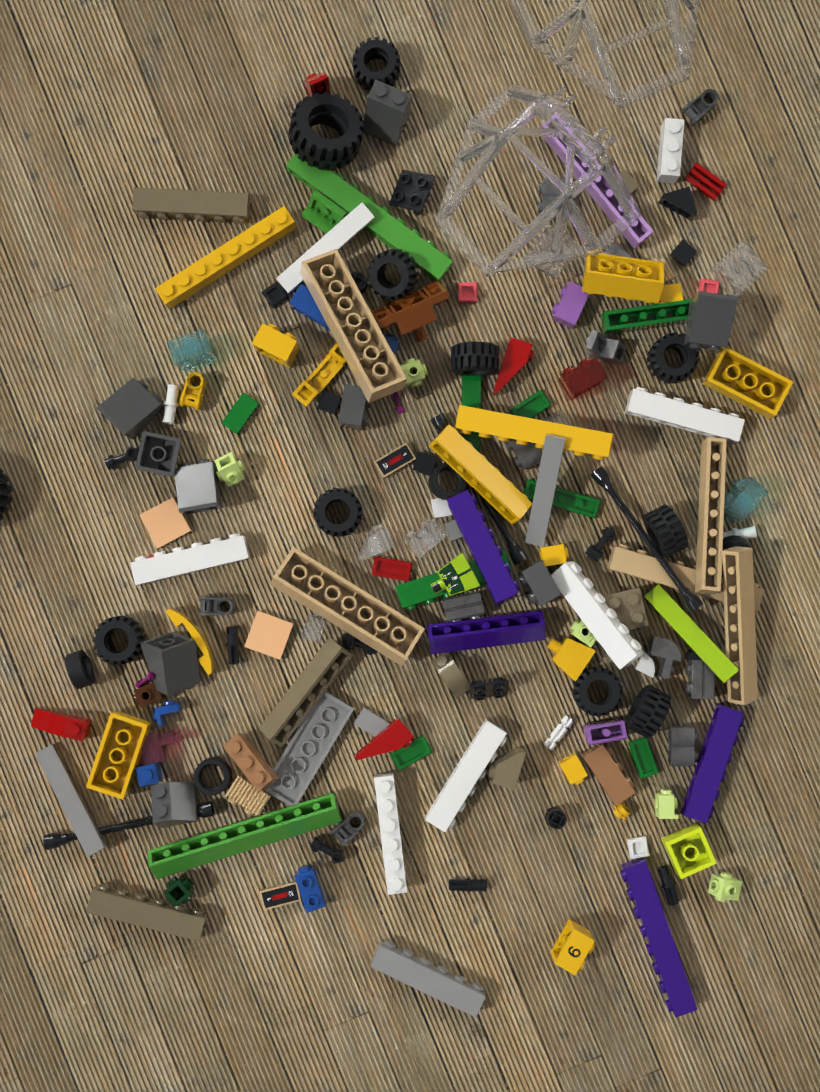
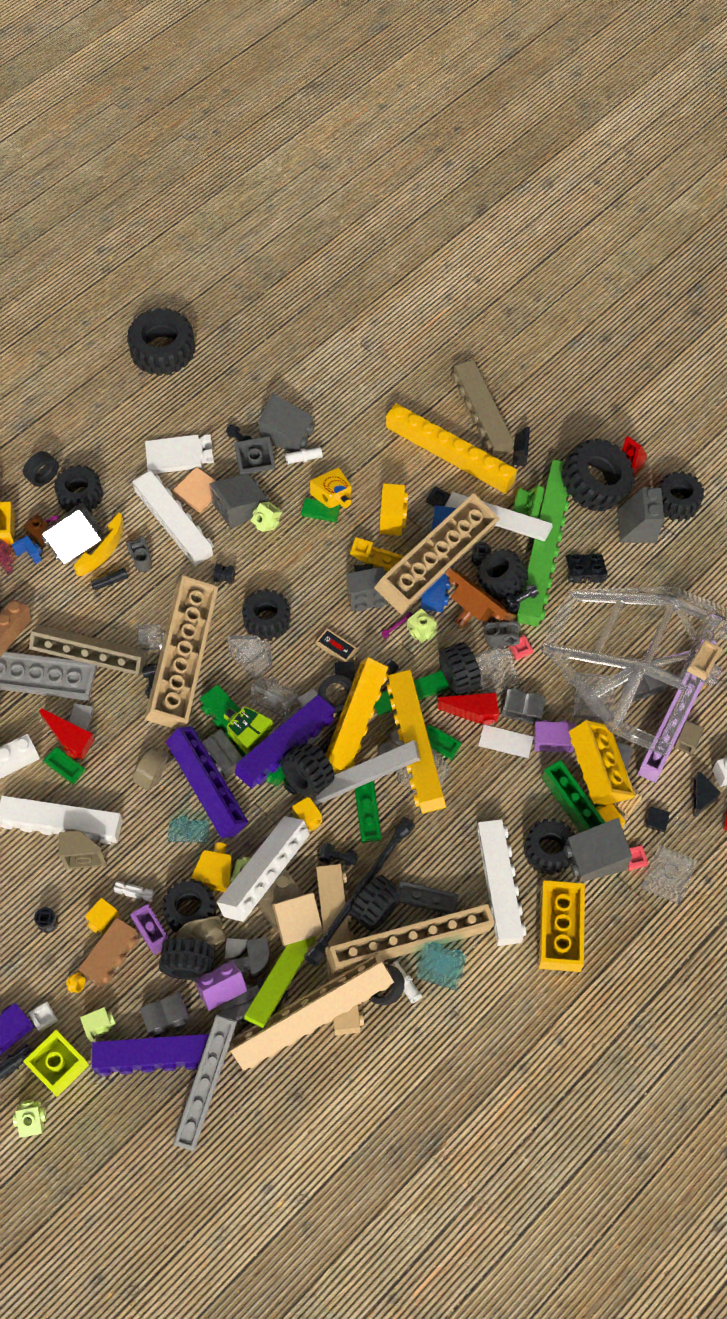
camera: 70 degrees right, 25 degrees down
clear light blue brick [167,329,217,372] -> none
yellow piece [179,372,207,411] -> none
light nougat tile [244,611,294,660] -> none
red tile [372,556,412,582] -> none
black hinge [469,677,509,701] -> none
dark grey brick [517,560,561,606] -> none
clear red brick [557,357,607,401] -> none
flat silver brick [585,330,627,365] -> none
green tile [627,737,659,779] -> none
none -> white tile [145,434,214,474]
none -> clear light blue slope [168,815,210,843]
none -> light grey tile [173,1015,237,1151]
none -> dark tan piece [177,916,226,948]
none -> medium lavender brick [194,961,247,1011]
none -> black wheel [214,563,236,584]
none -> tan tile [272,892,324,946]
none -> black tyre [281,742,335,798]
none -> yellow torso [310,467,352,508]
none -> dark grey tile [398,880,459,914]
none -> clear slope [475,645,520,695]
none -> white sticker [478,725,534,758]
none -> dark grey piece [483,621,521,648]
none -> flat silver brick [502,688,546,724]
none -> black bar [504,584,539,612]
none -> black slope [512,427,530,466]
none -> tan tile [687,640,723,680]

